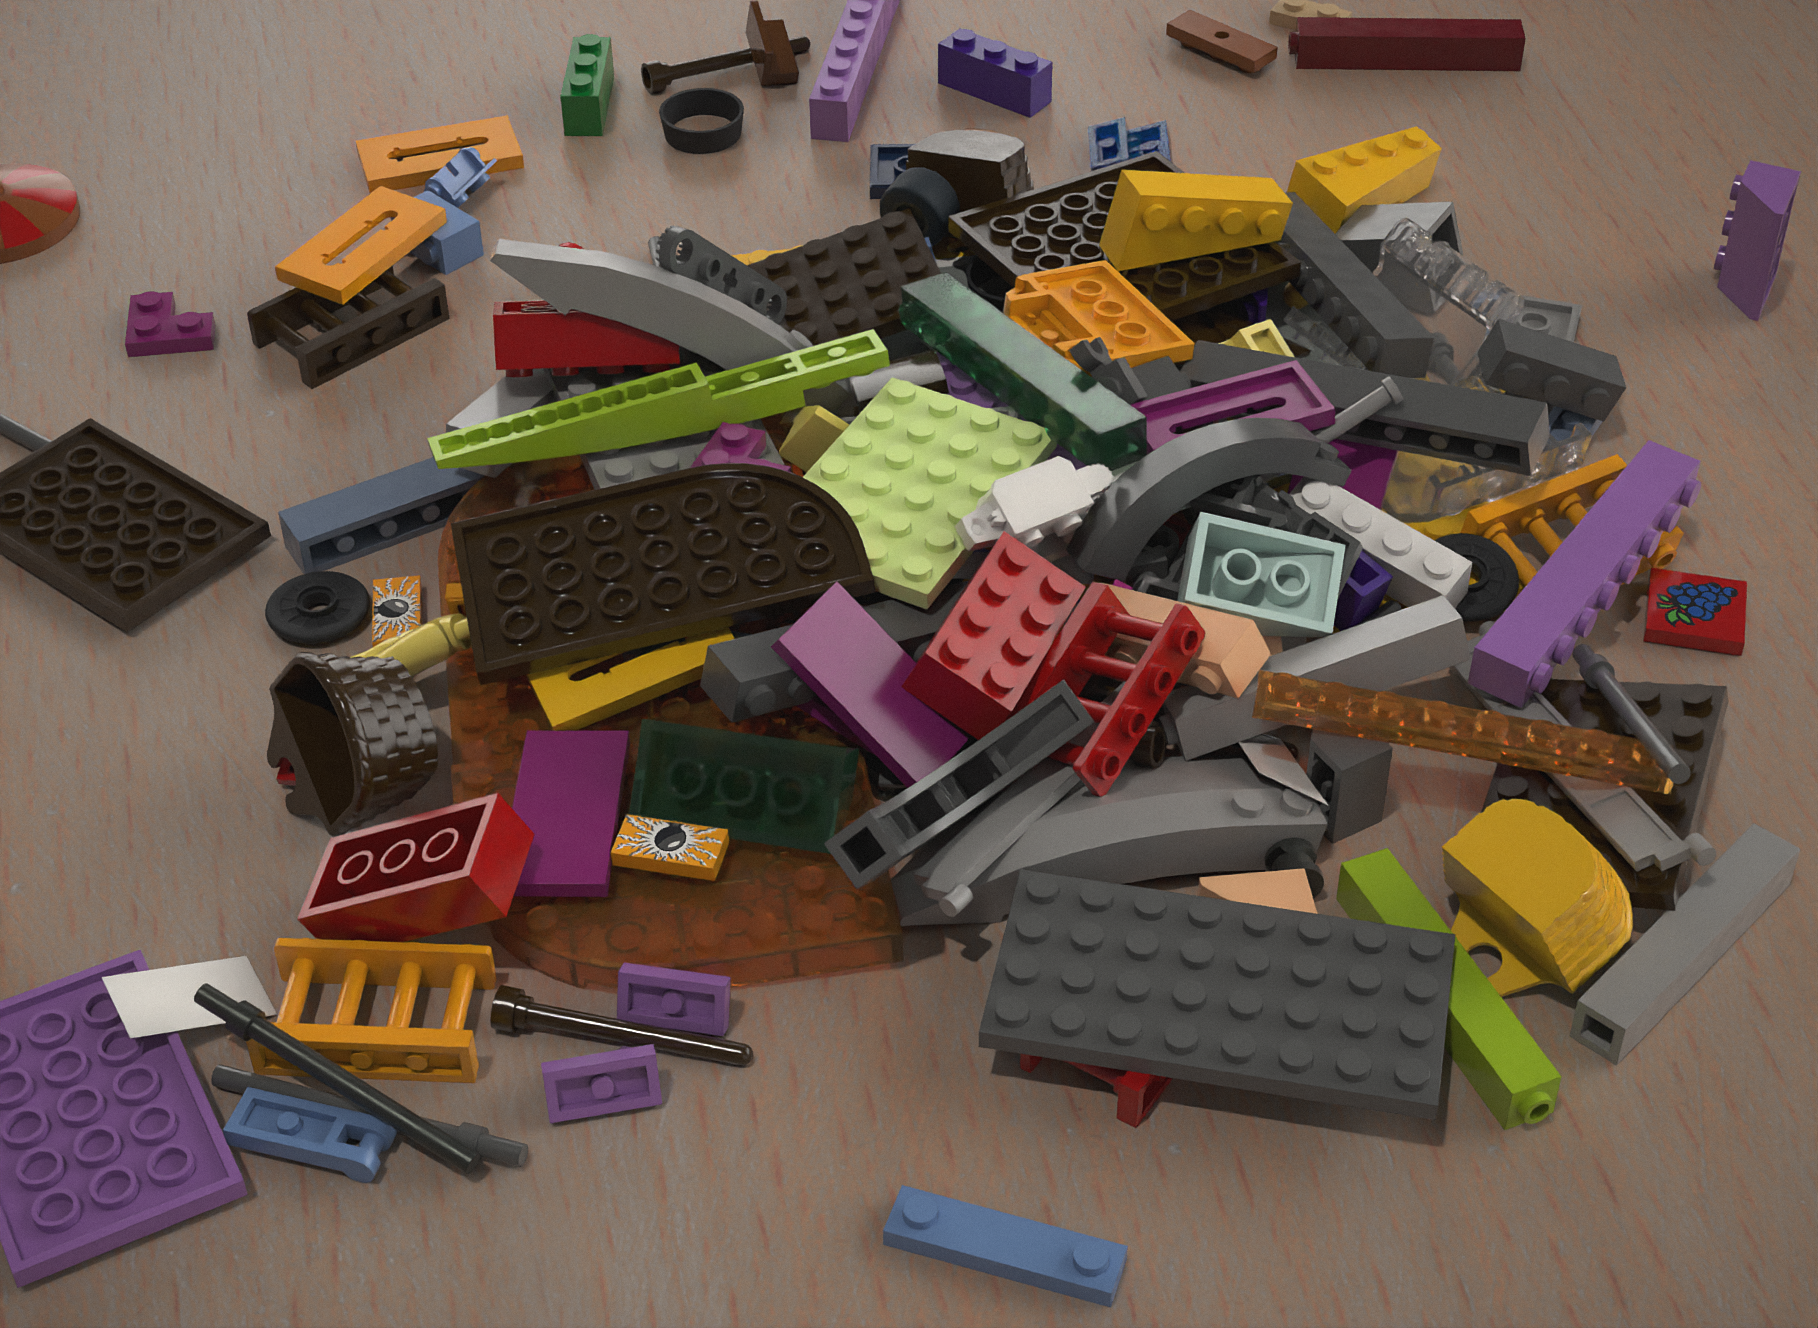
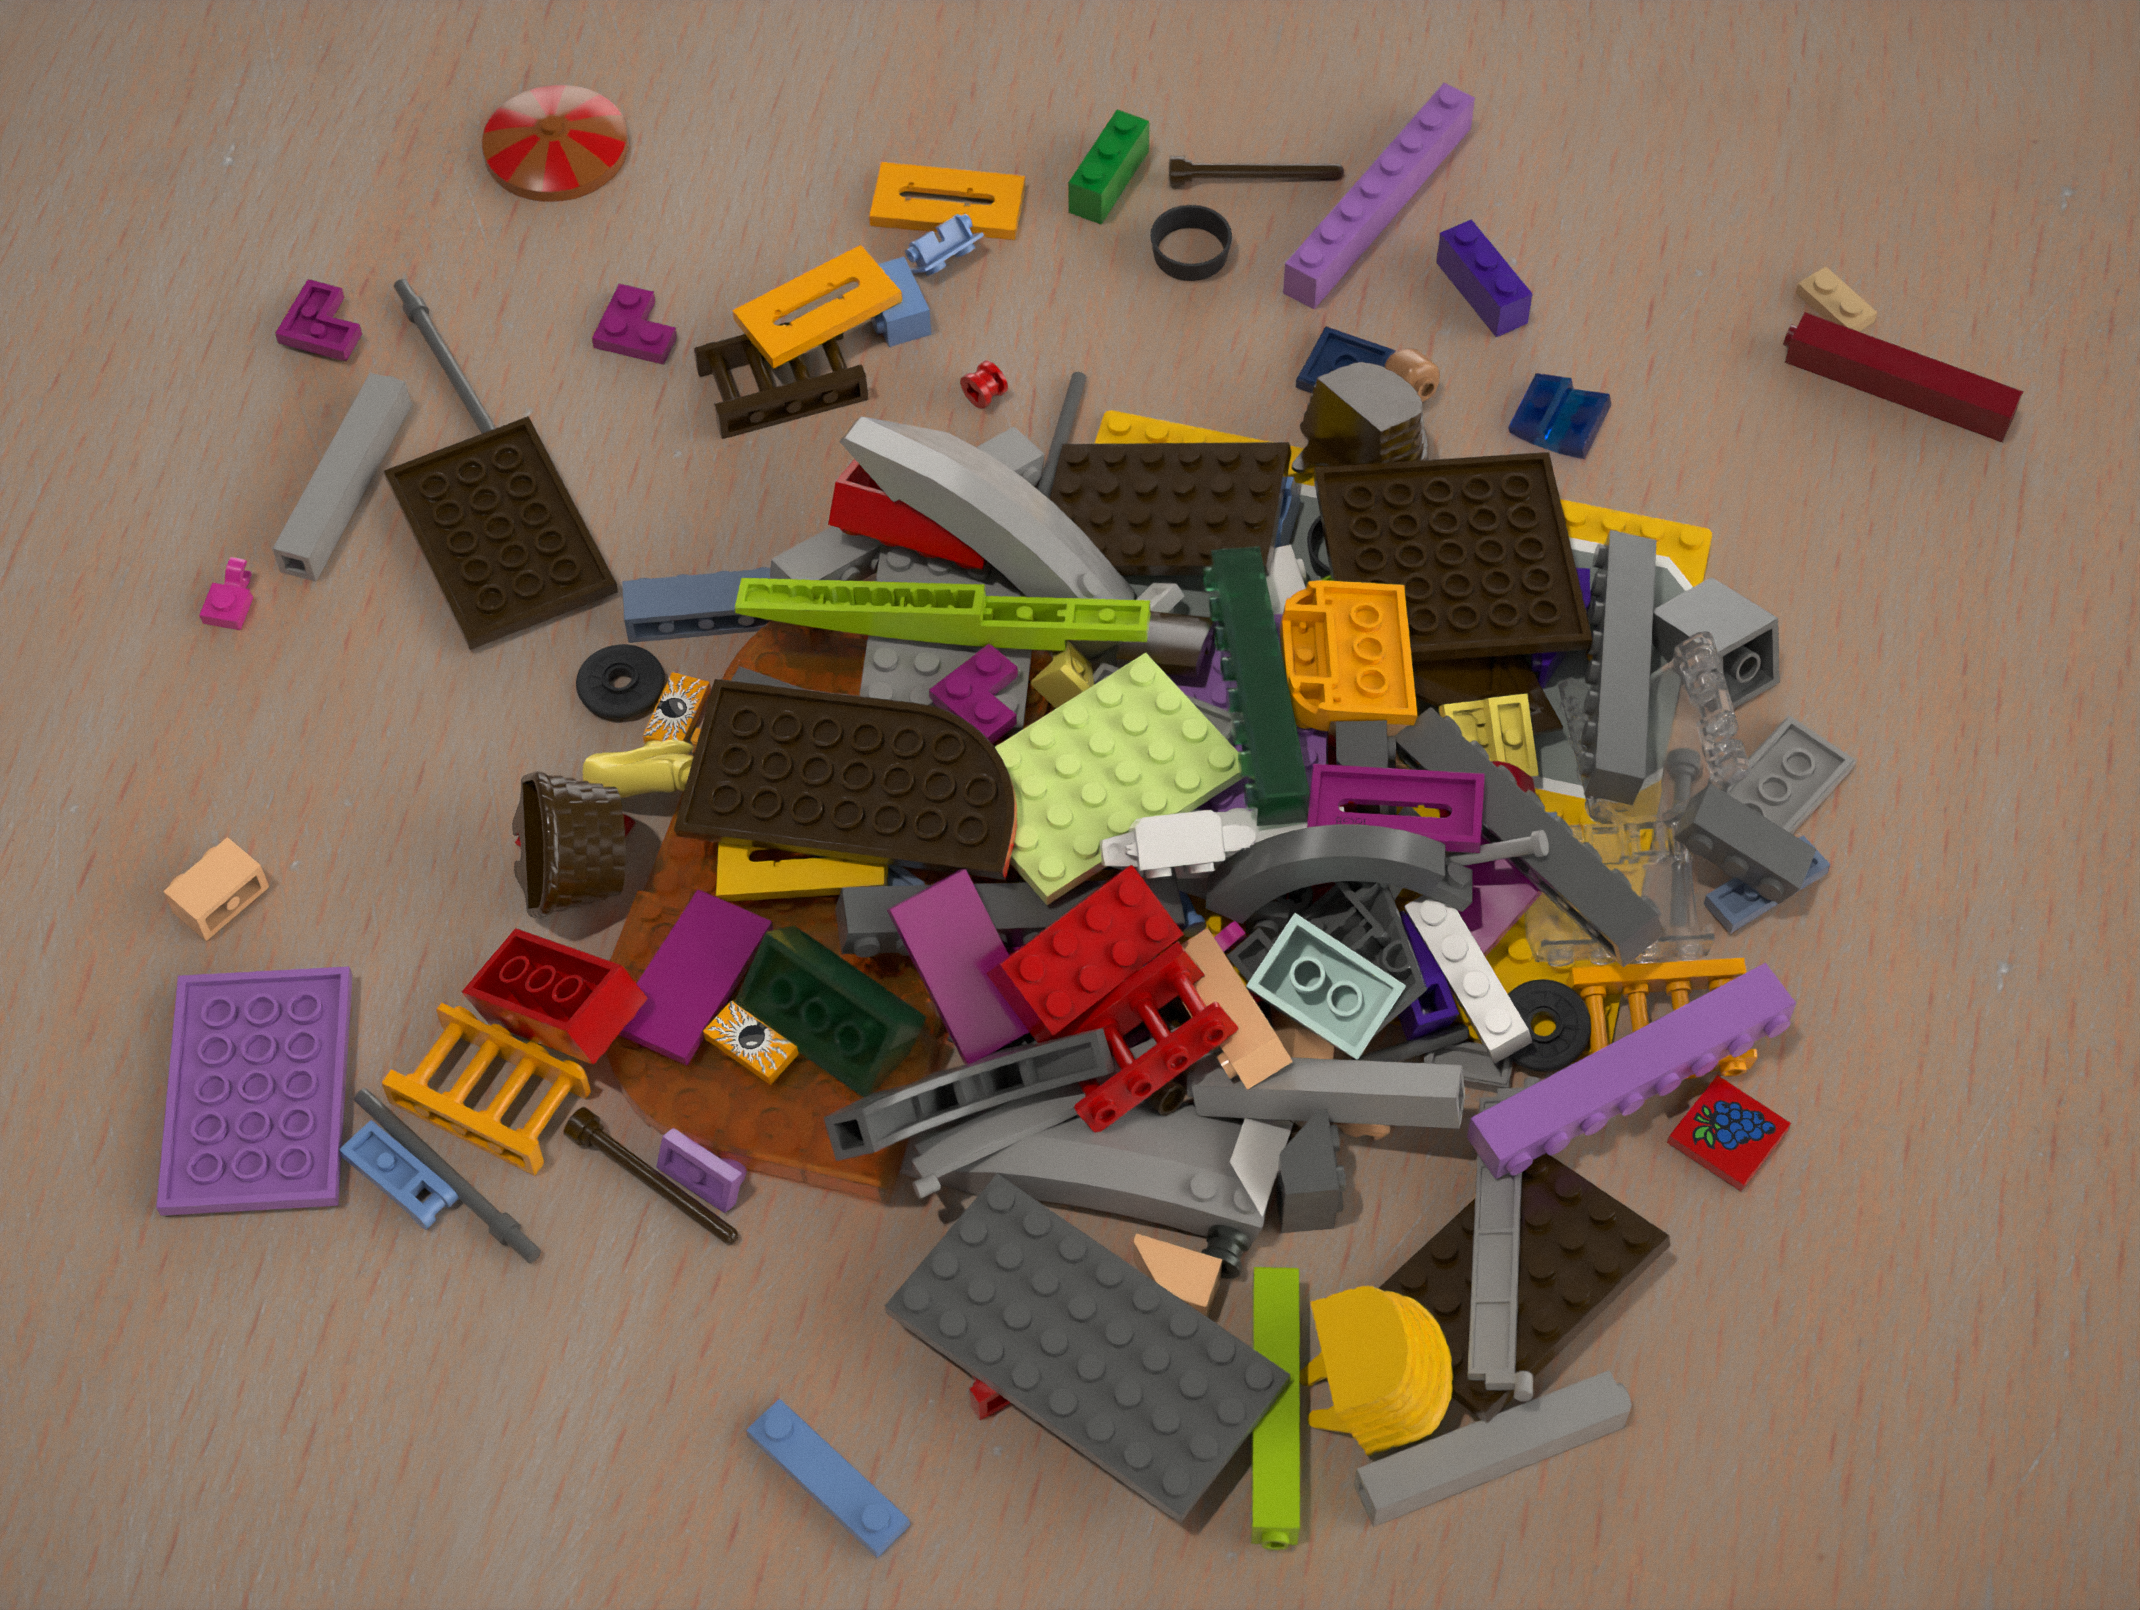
camera: 25 degrees right, 15 degrees up
white sticker [102,956,277,1039] -> none
pearl dark grey bar [194,983,480,1174] -> none
medium lavender tile [541,1044,662,1123] -> none
dark grey piece [656,225,787,324] -> none
reddish brown panel [745,1,799,86] -> none
black wheel [880,168,960,246] -> none
dark grey plate [1069,337,1148,423] -> none
yellow wedge [1099,170,1293,271] -> none
dark orange tile [1166,10,1278,73] -> none
clear orange plate [1252,670,1673,794] -> none
yellow wedge [1287,126,1442,234] -> none
dark grey bar [1572,644,1691,784] -> none
medium lavender slope [1714,160,1801,321] -> none

